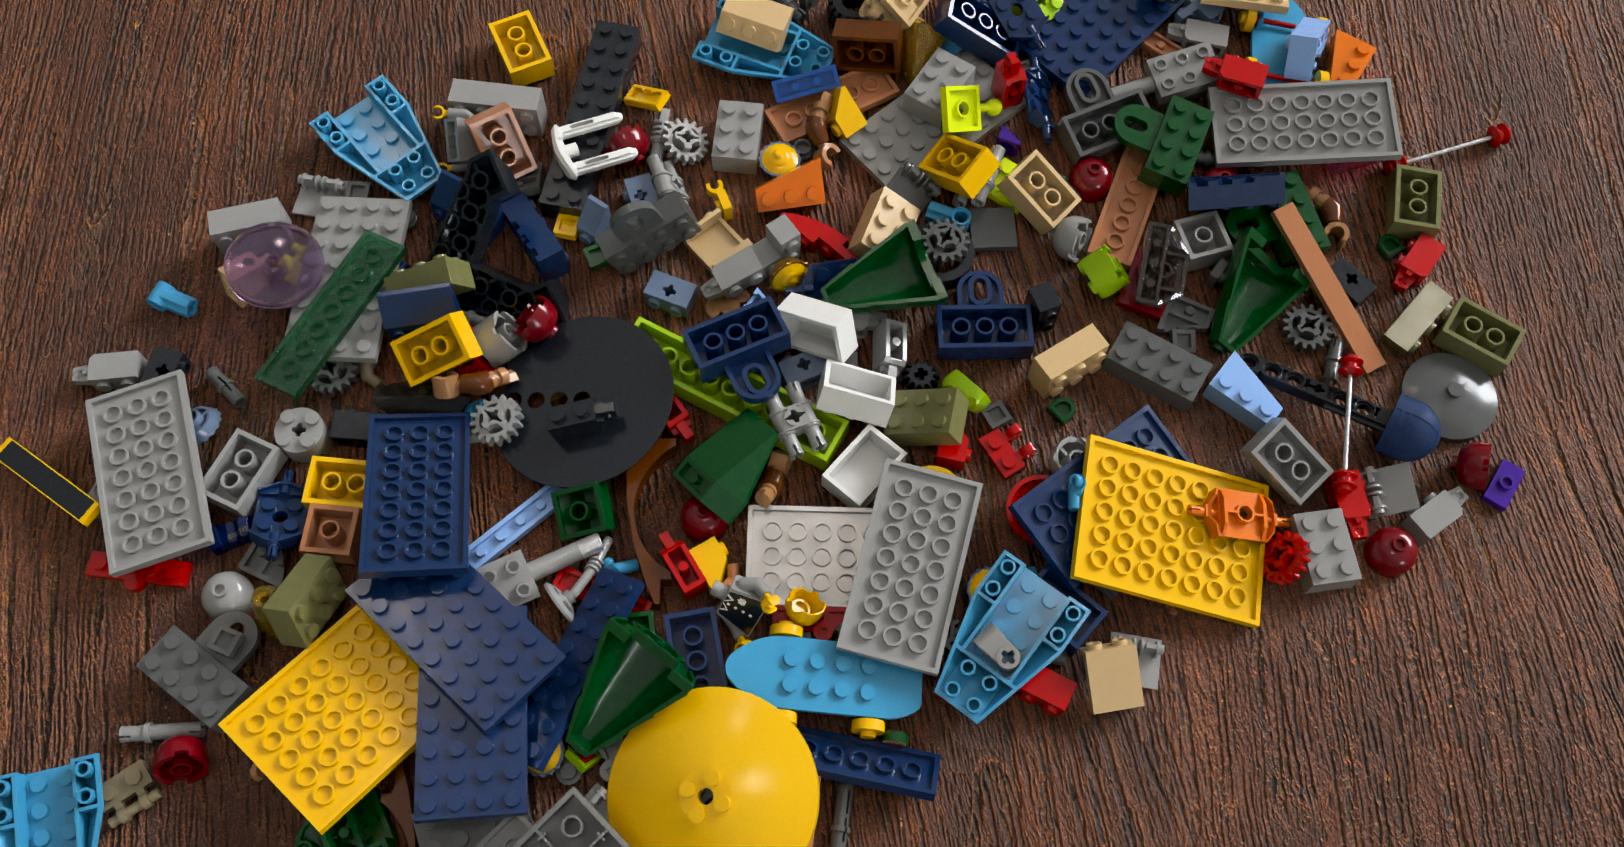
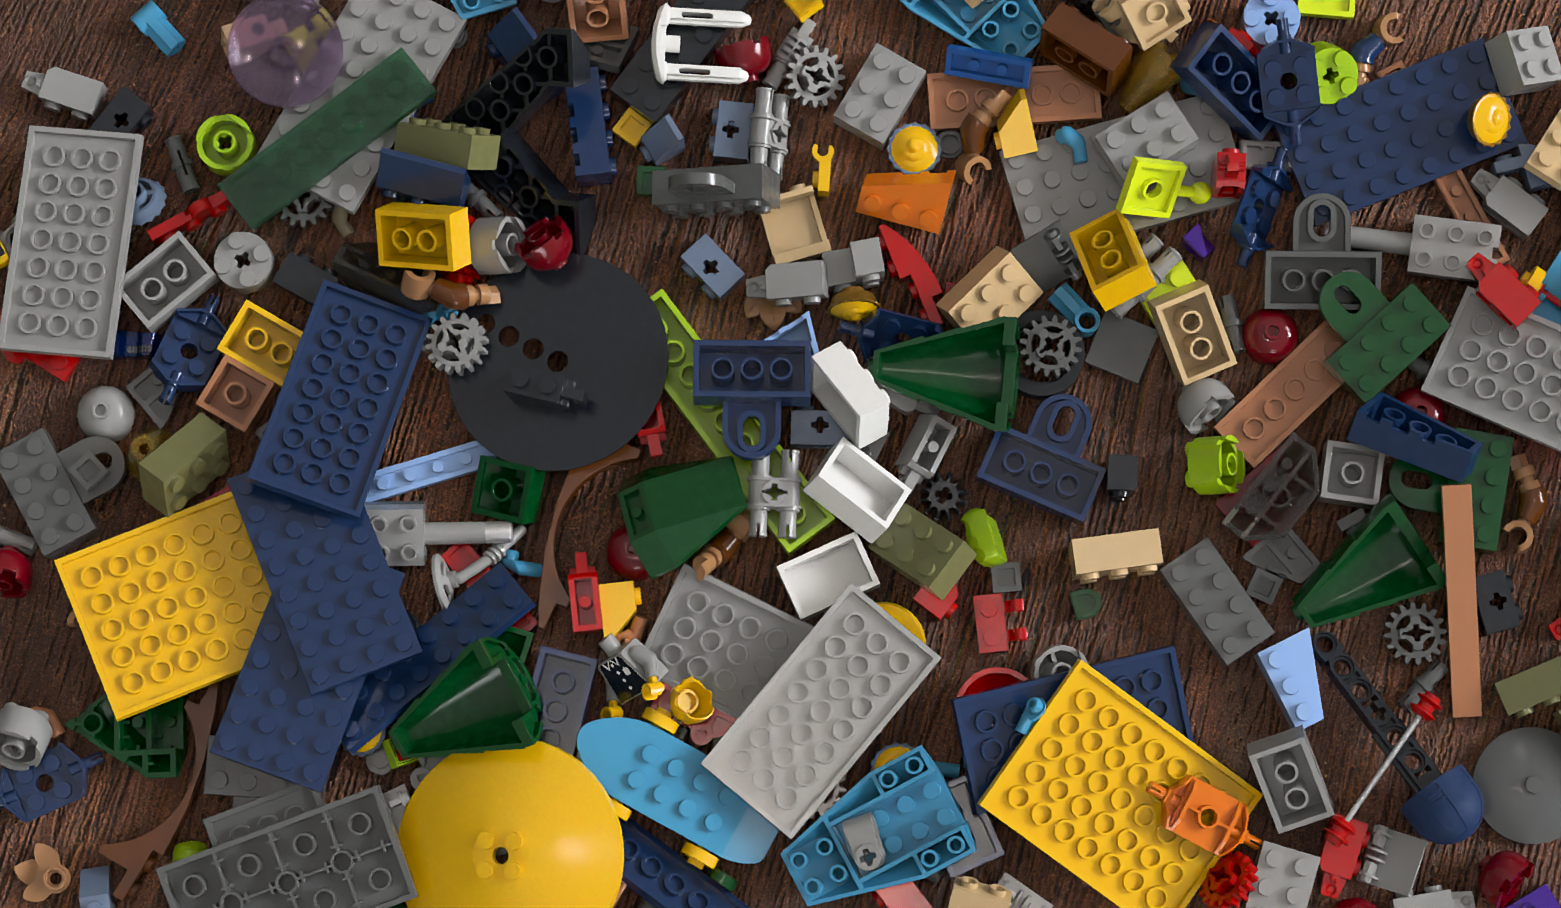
camera: 30 degrees right, 15 degrees up
none -> red hinge [147,176,257,246]
none -> lime brick [196,114,258,178]
none -> dark azure arm [1055,126,1088,164]

